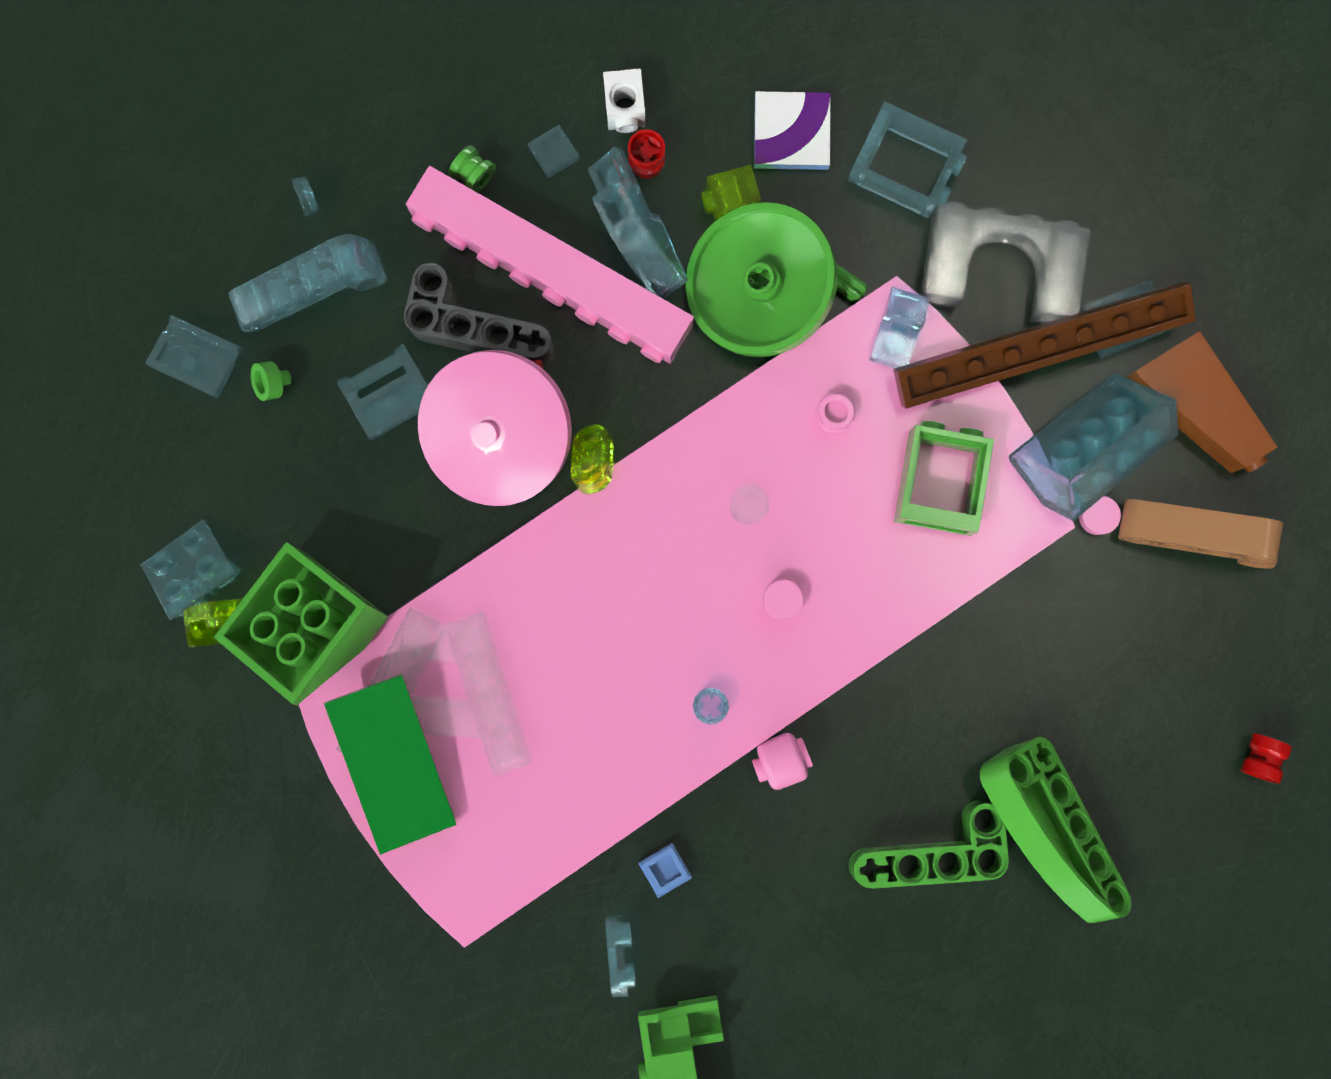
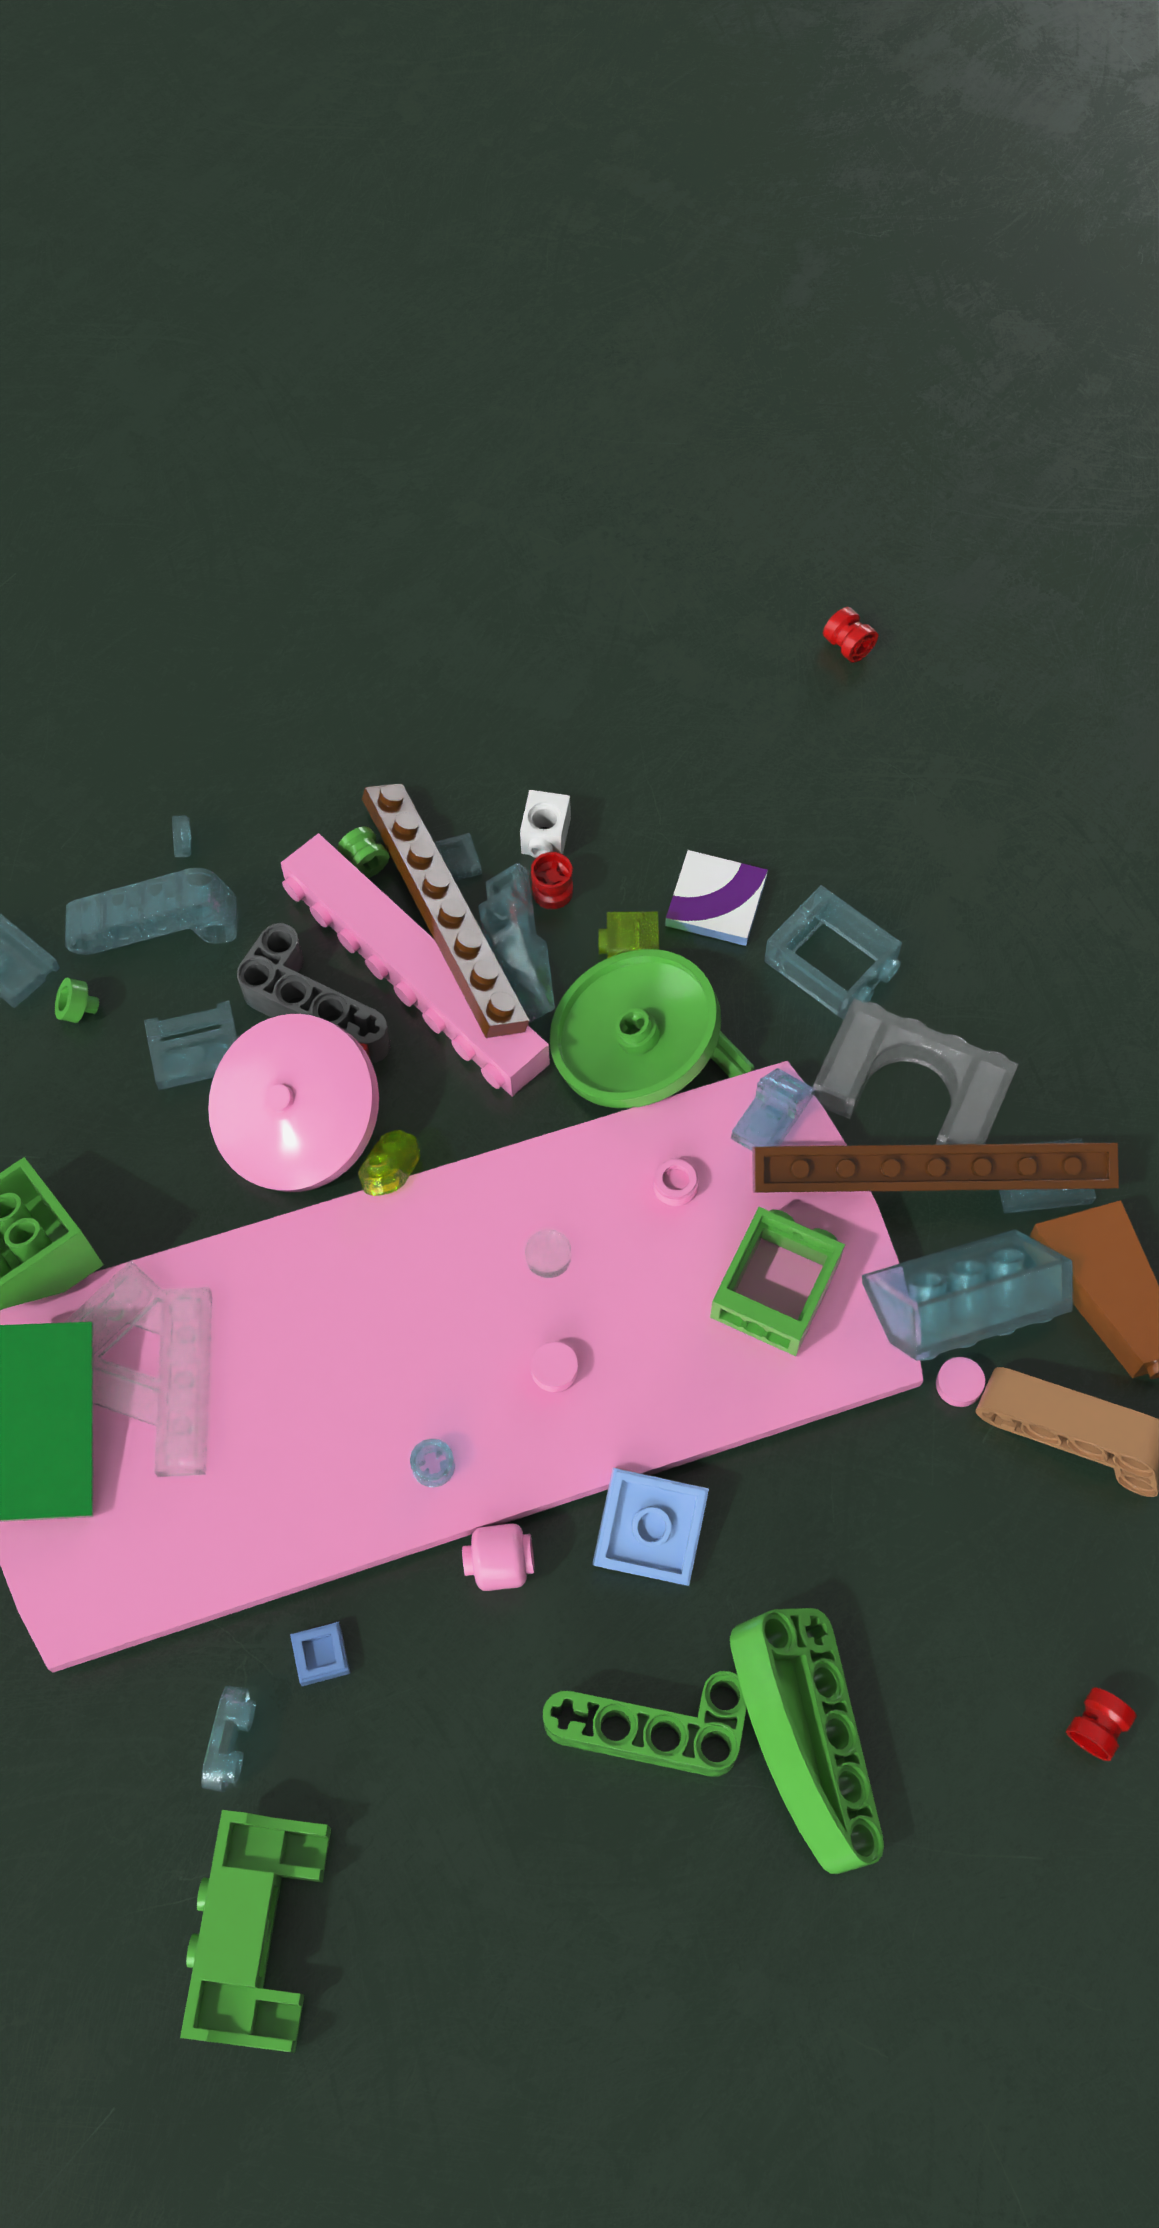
camera: 20 degrees right, 20 degrees down
none -> plate [362,784,529,1038]
none -> light blue tile [592,1468,709,1586]

